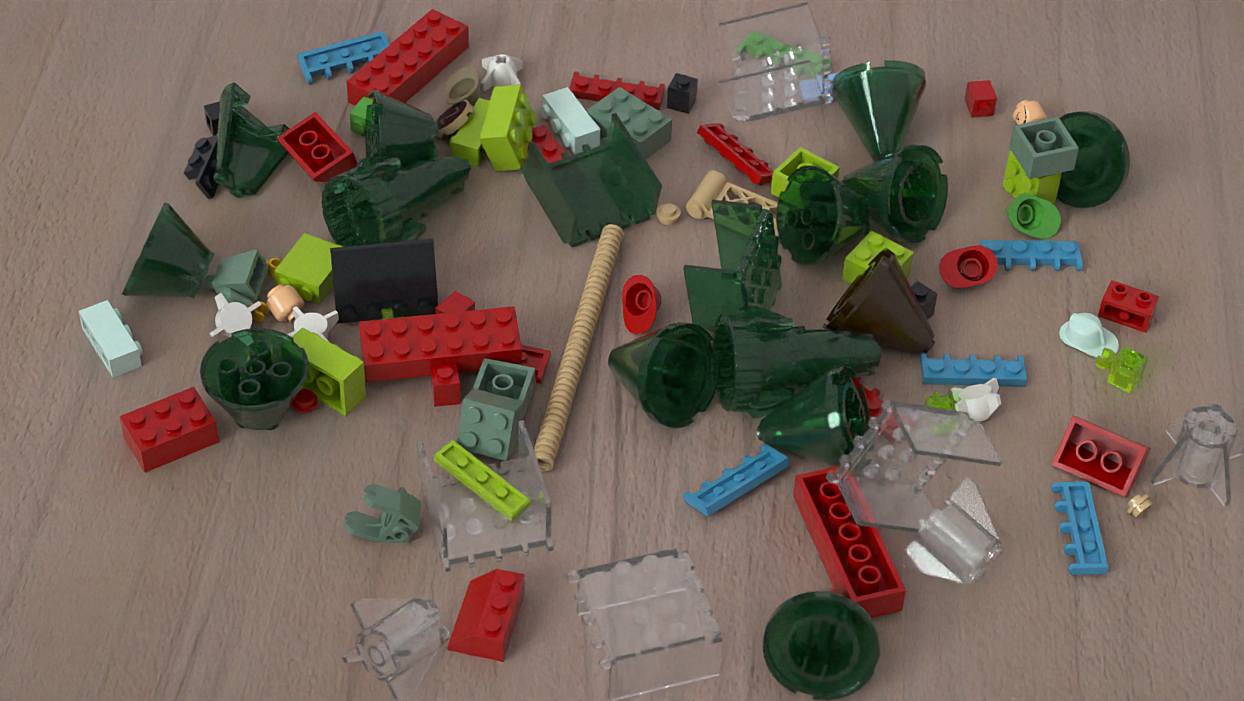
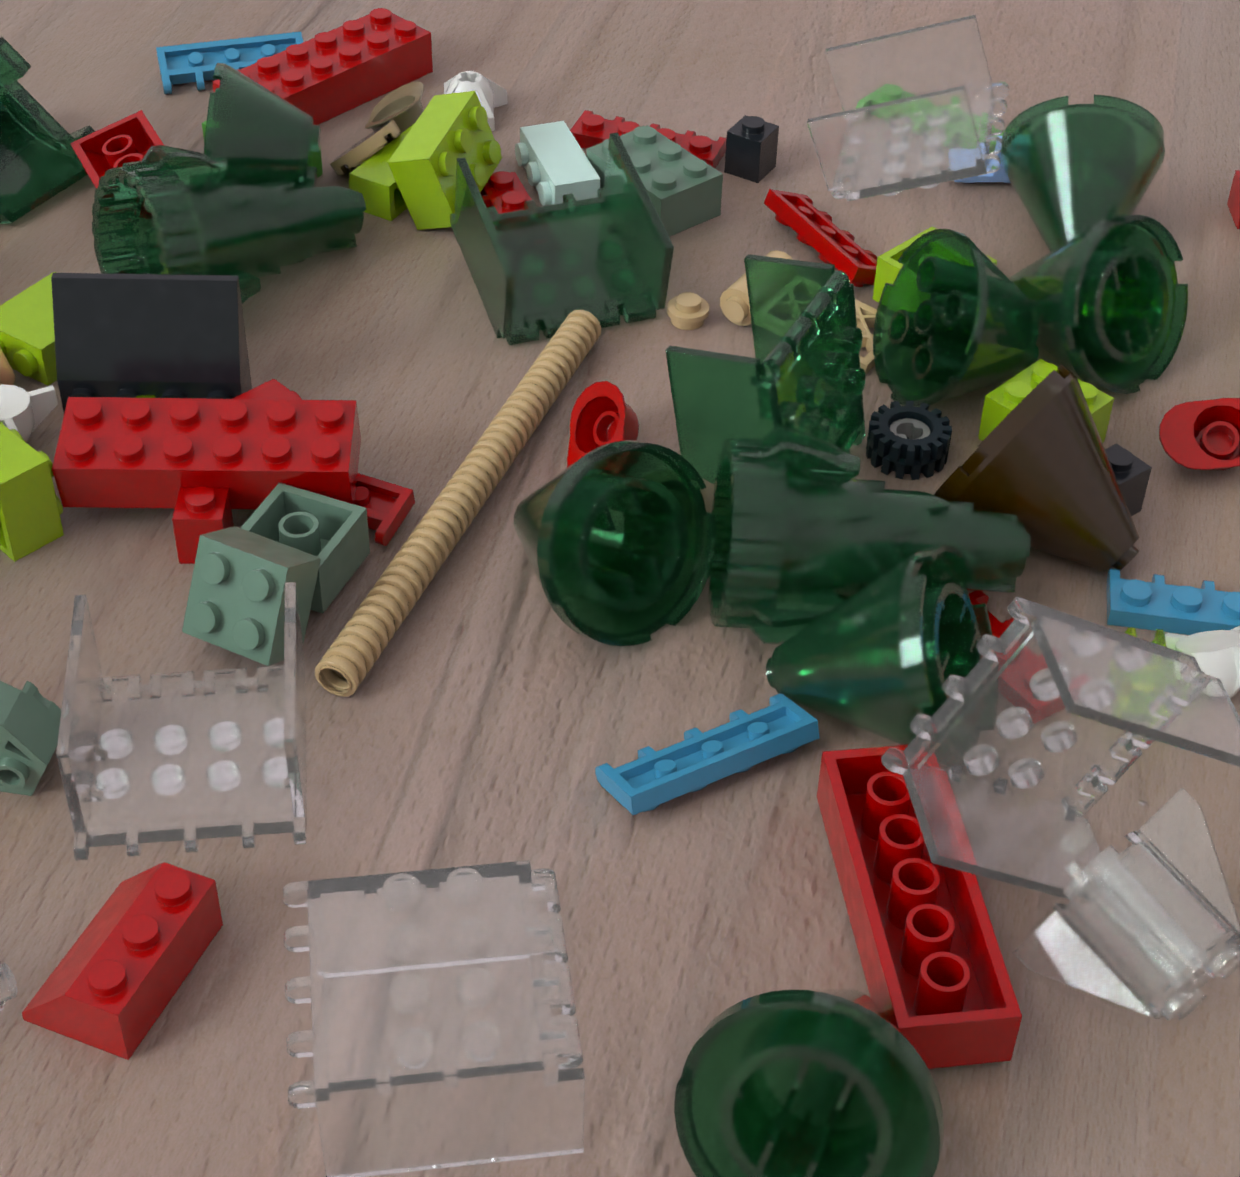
camera: 10 degrees right, 5 degrees down
lime tile [434,440,531,522] -> none
none -> black bush [866,400,952,480]

